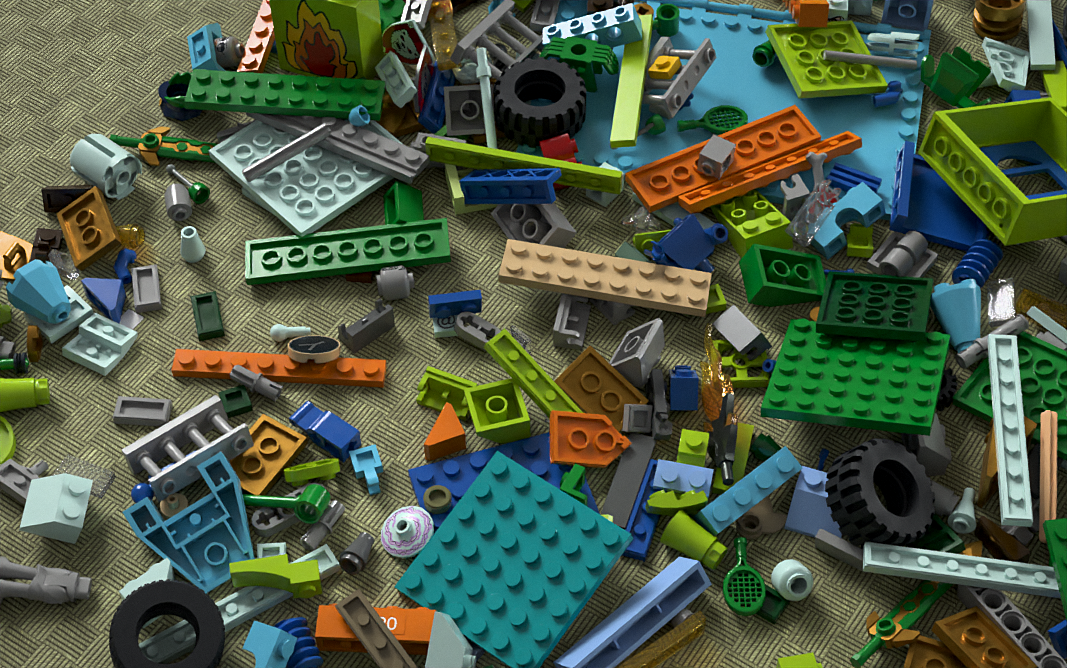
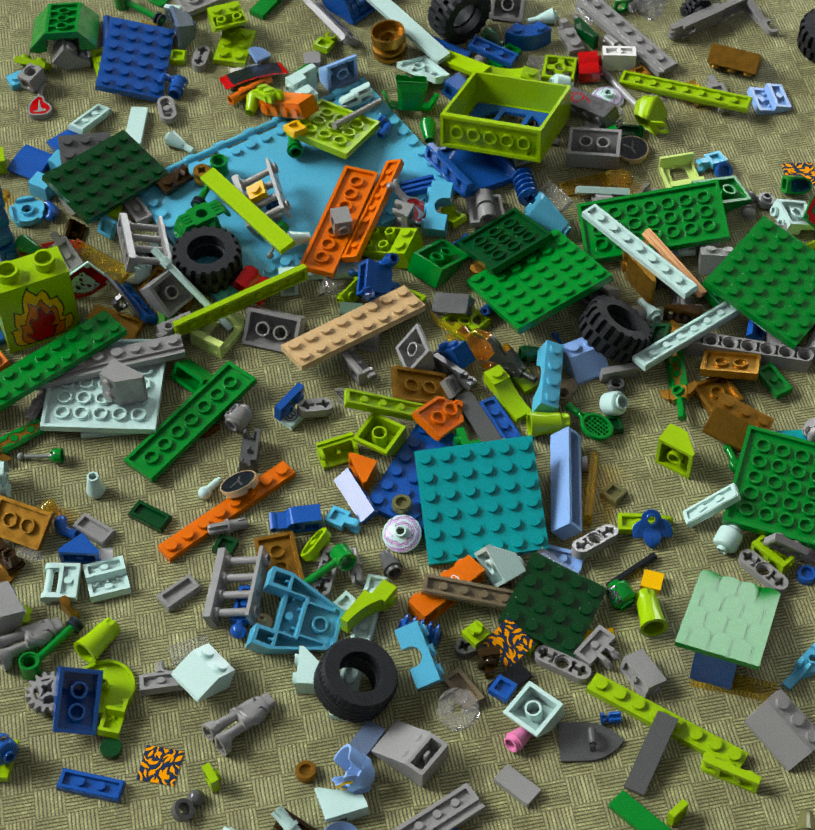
camera: 45 degrees left, 0 degrees up
medium azure cone [6,259,71,324] -> none
light grey brick [164,184,192,221] -> none
light grey axle [242,123,331,182] -> none
medium azure hinge [349,105,370,127] -> none
light aqua plate [375,51,417,108] -> none
blue fence [459,168,562,204] -> none
medium azure brick [543,3,642,62] -> none
lime slope [645,490,708,515] -> none
light blue plate [653,459,714,499] -> none
green piece [677,105,748,135] -> none
clear plate [785,179,841,247] -> none
light grey pin [955,314,1029,369] -> none
none -> light grey slope [99,359,148,406]
none -> yellow tile [283,120,308,138]
none -> light aqua cone [287,231,311,249]
none -> tile [334,468,378,525]
none -> dark grey plate [607,377,626,393]

